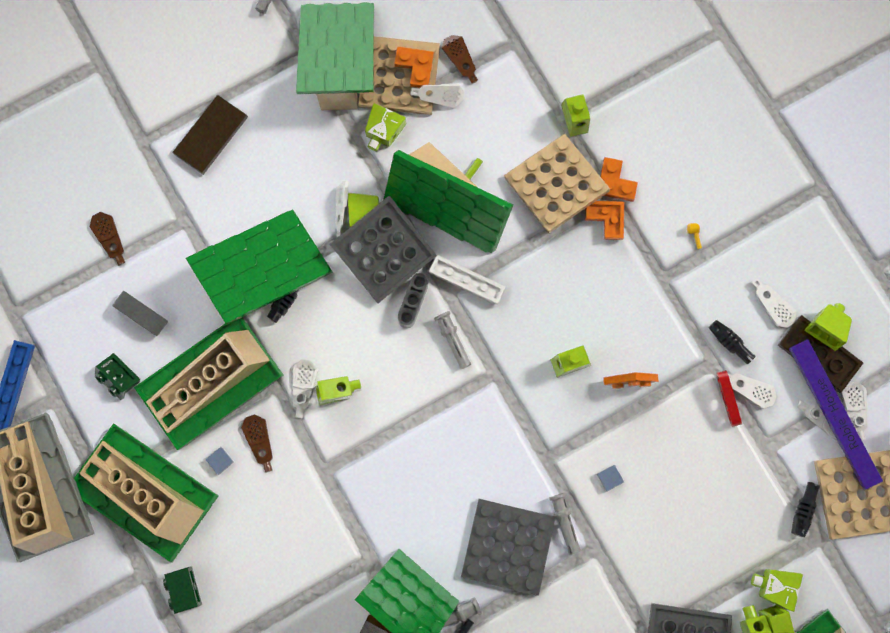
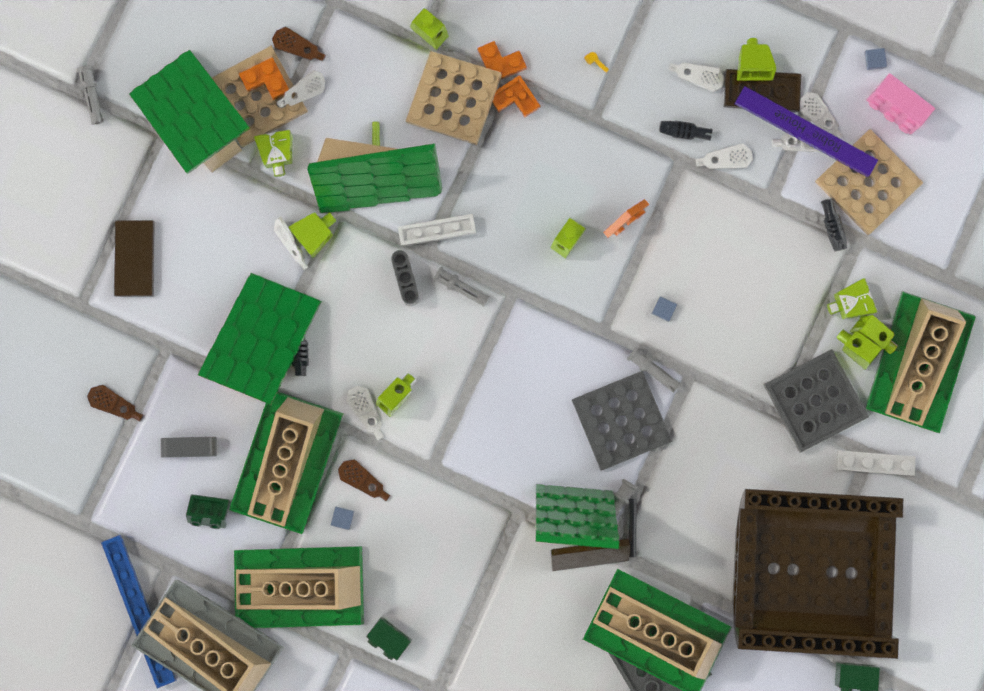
camera: 35 degrees left, 5 degrees up
dark grey piece [329,196,437,304] -> none
red beam [716,370,742,427] -> none

